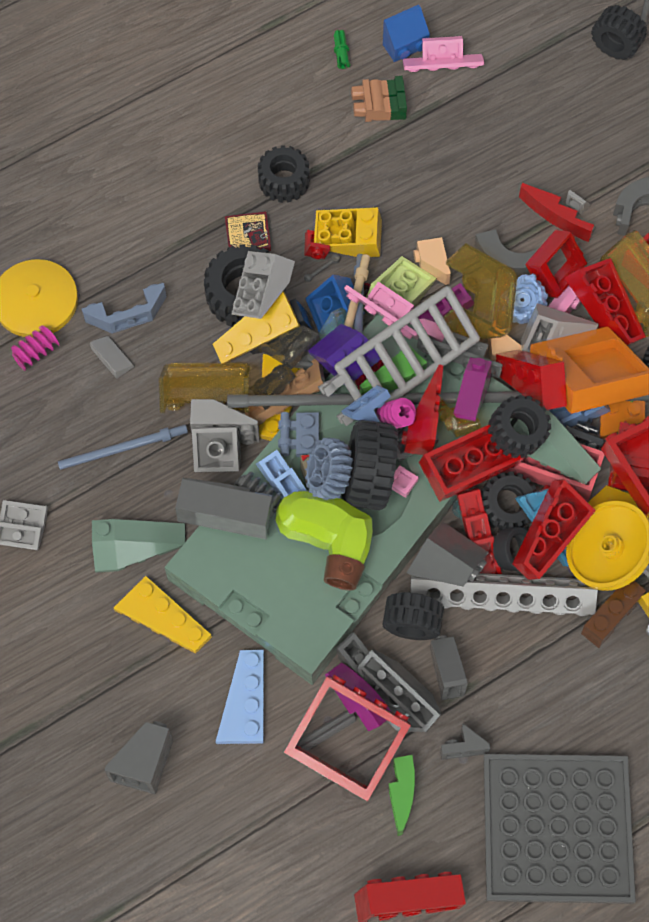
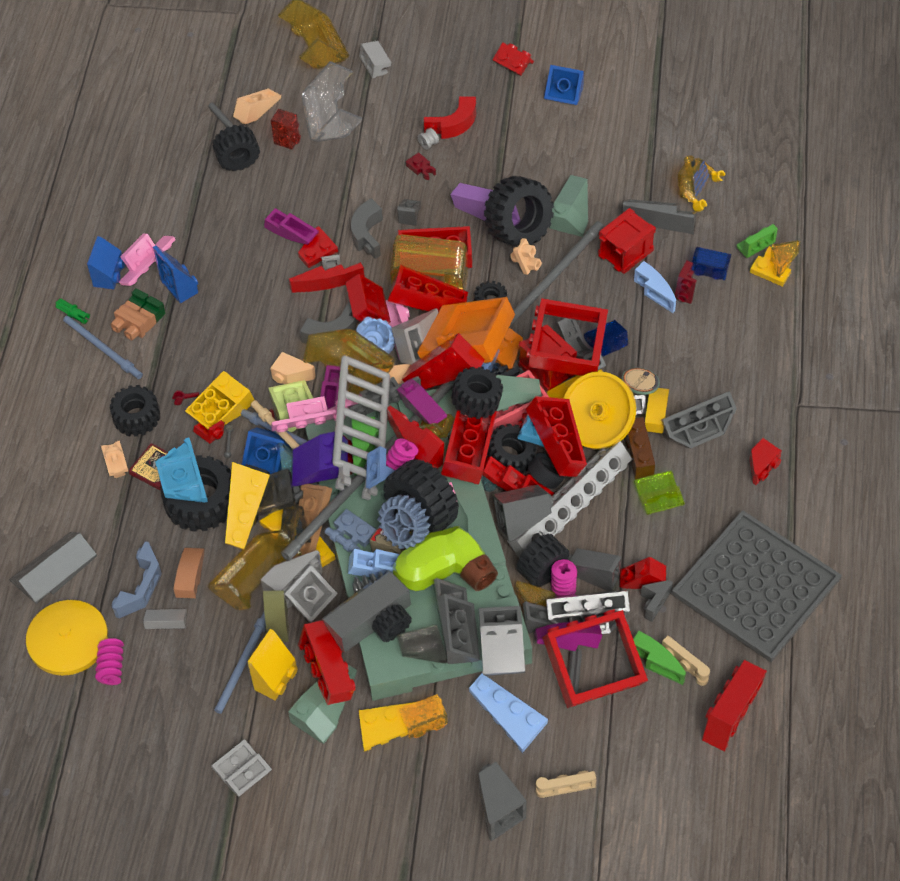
camera: 50 degrees left, 10 degrees down
light grey slope [232,251,295,319] -> none
none -> slope [9,532,97,604]
none -> sand blue bar [63,316,143,379]
none -> light nougat hips [101,441,128,478]
none -> blue slope [153,245,198,303]
none -> dark azure wing [155,437,208,503]
none -> dark red hand [172,390,199,405]
none -> nougat slope [174,548,205,598]
none -> yellow slope [248,629,298,700]
none -> olive slope [263,590,289,642]
none -> magenta slope [264,208,319,244]
none -> red wing [298,226,338,268]
none -> red wedge [298,620,355,705]
none -> black tyre [372,604,412,642]
none -> clear smoke wing [397,625,448,664]
none -> clear yellow bracket [399,694,448,739]
none -> dark grey slope [434,578,480,664]
none -> slope [479,606,525,676]
none -> clear yellow slope [516,581,555,607]
none -> tan plate [536,771,596,798]
none -> dark pink piece [551,559,577,597]
none -> red slope [620,557,666,589]
none -> clear neon green slope [634,470,685,515]
none -> tan plate [662,636,710,686]

